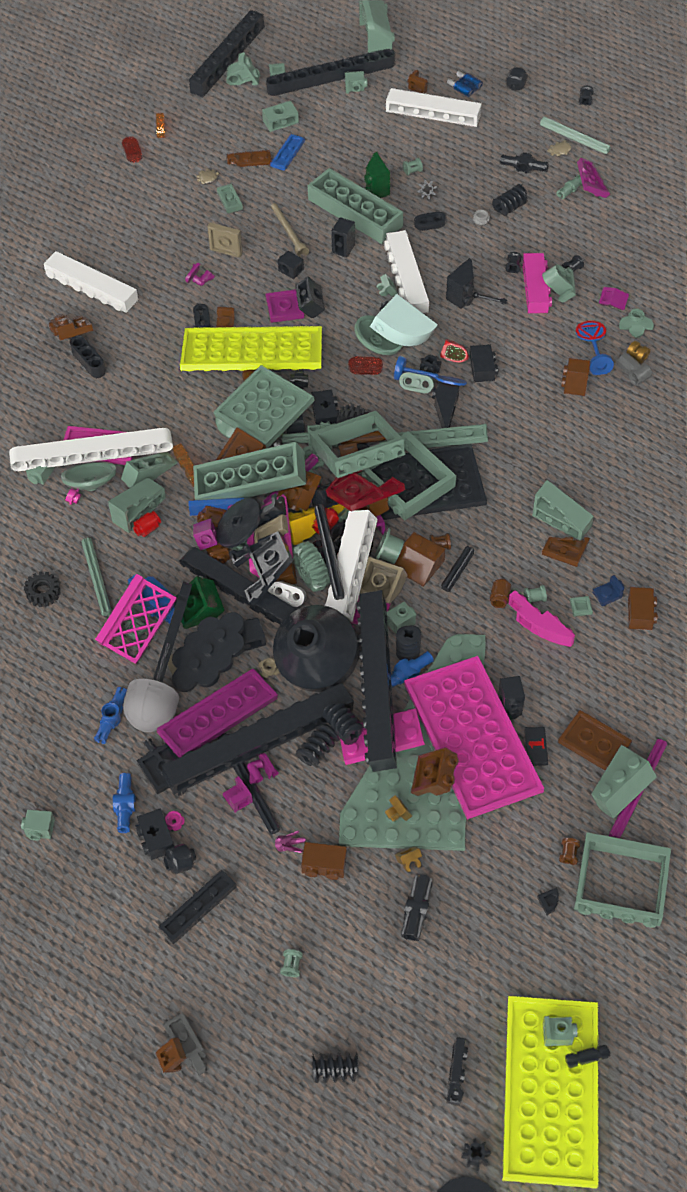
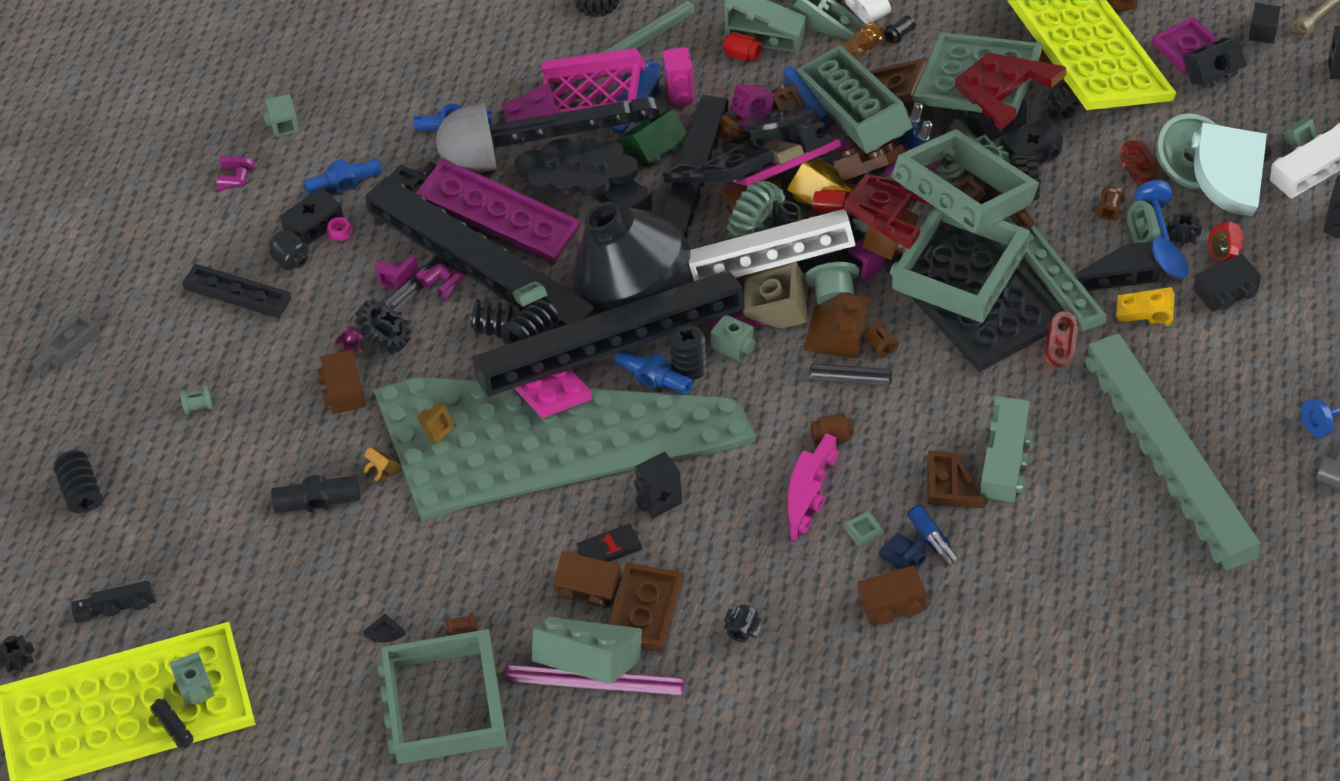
camera: 70 degrees right, 5 degrees down
reddish brown bracket [155,1038,187,1073] -> none
white plate [268,581,306,607] -> none
black axle [314,504,344,600] -> none
dark pink plate [404,656,544,819] -> none
reddish brown plate [411,747,459,796] -> none
sand green bush [524,585,547,604] -> none
reddish brown brick [561,358,590,396] -> none
none -> magenta piece [216,155,255,191]
none -> black gear [354,298,411,354]
none -> magenta plate [501,83,559,145]
none -> sand green tile [513,281,547,307]
none -> reddish brown brick [553,551,621,607]
none -> dark pink brick [662,47,695,107]
none -> black gear [723,605,762,642]
none -> black pin [884,15,916,43]
none -> clear blue piece [907,505,957,565]
none -> dark red wing [955,52,1066,129]
none -> clear red plate [1045,311,1079,368]
none -> sand green brick [1085,333,1261,571]
none -> reddish brown bush [1096,186,1125,221]
none -> yellow plate [1116,287,1175,326]

